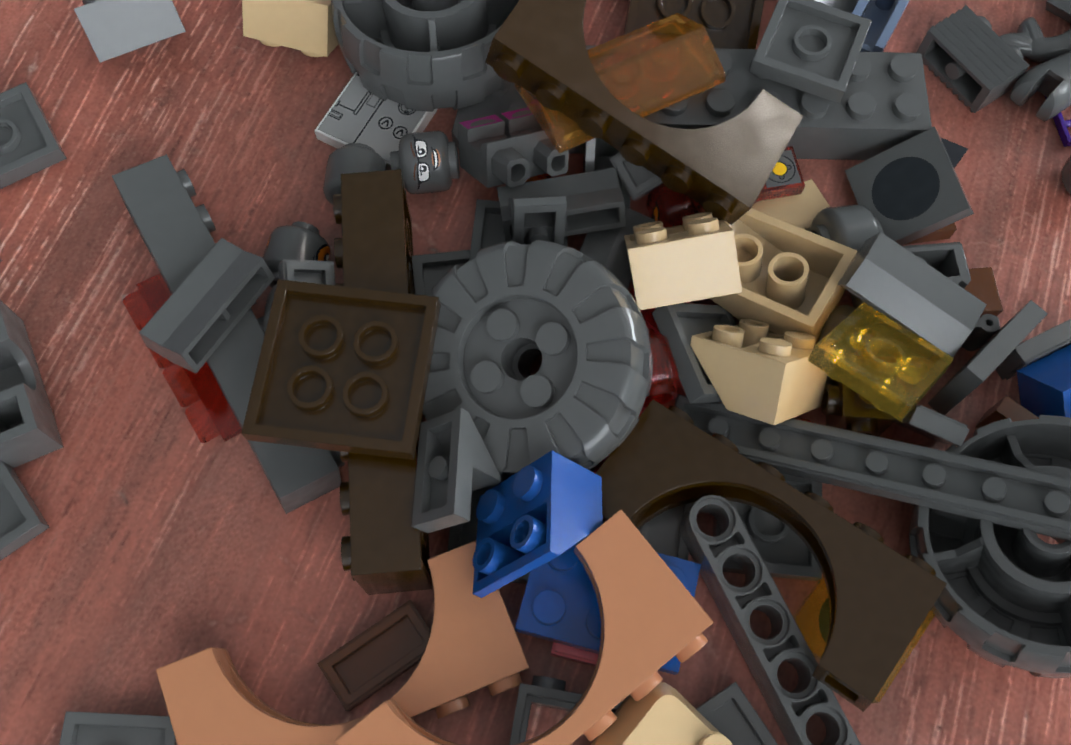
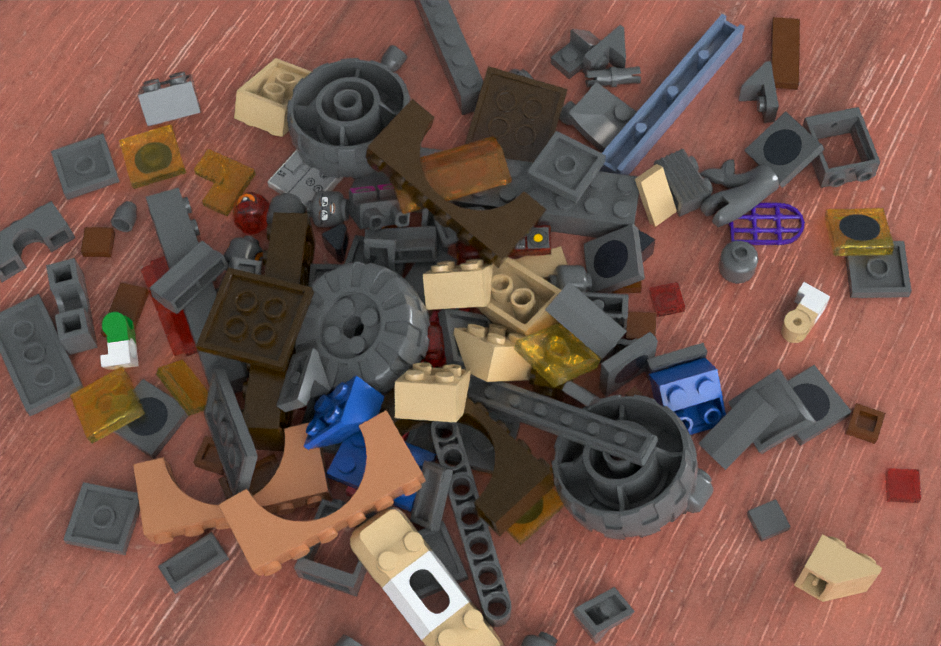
camera: 15 degrees right, 5 degrees down
none -> clear yellow plate [70,366,145,444]
none -> reddish brown tile [81,227,115,257]
none -> reddish brown tile [100,282,149,337]
none -> leg [100,312,139,370]
none -> dark grey tile [105,379,191,459]
none -> dark grey hose [111,201,137,232]
none -> clear yellow tile [119,124,186,189]
none -> clear yellow tile [156,359,208,416]
none -> reddish brown tile [193,436,225,475]
none -> clear yellow tile [194,149,256,216]
none -> dark grey tile [204,369,258,496]
none -> clear red head [233,192,270,235]
none -> black slope [322,224,350,263]
none -> tan slope [395,363,471,422]
none -> dark grey tile [410,461,453,530]
none -> tan tile [635,164,677,227]
none -> clear red tile [649,282,685,317]

